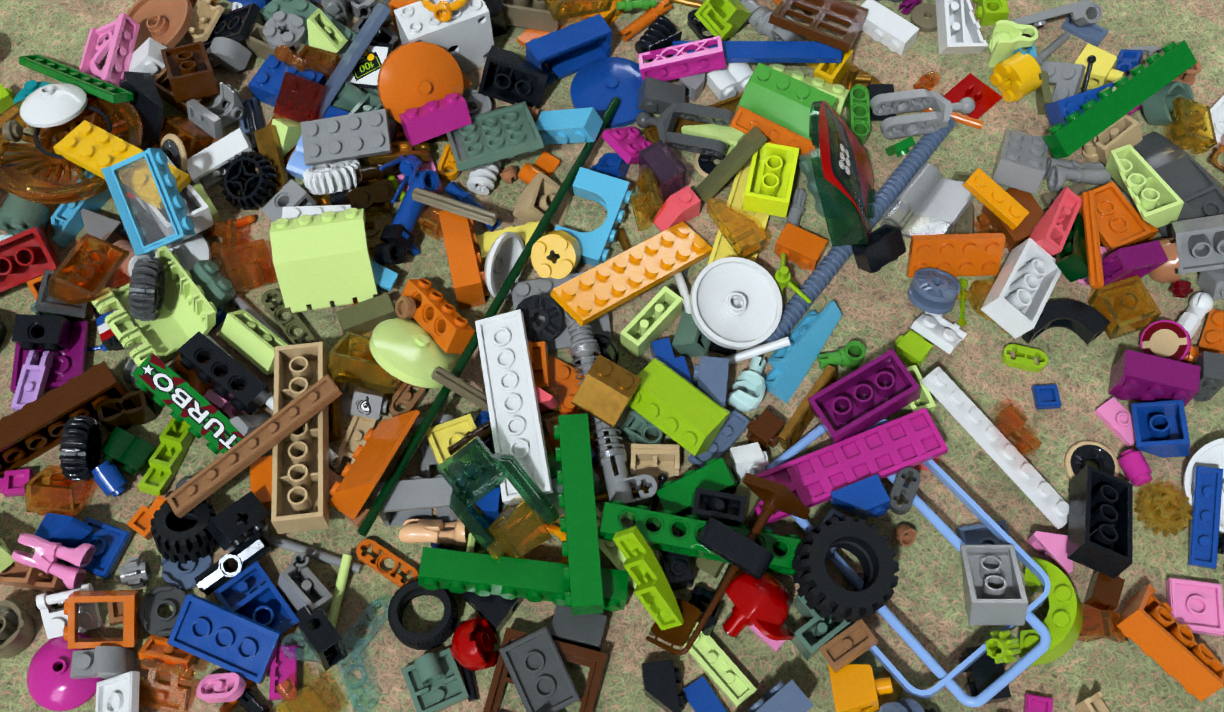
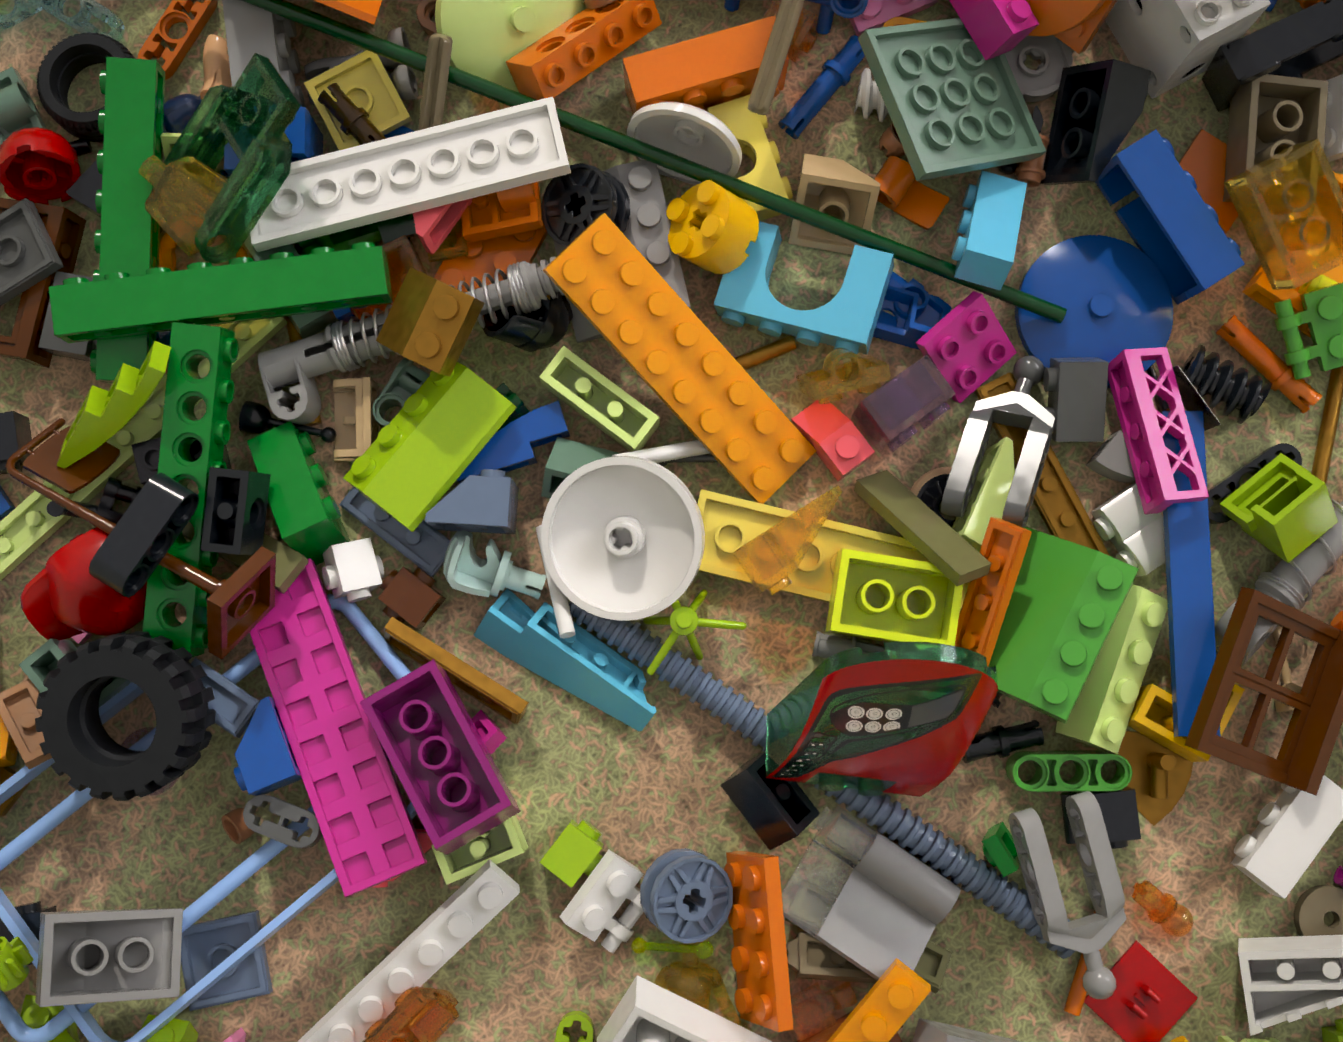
camera: 85 degrees right, 20 degrees up
orange brick [774,222,828,271] -> none
bright green pin [817,341,866,369] -> none

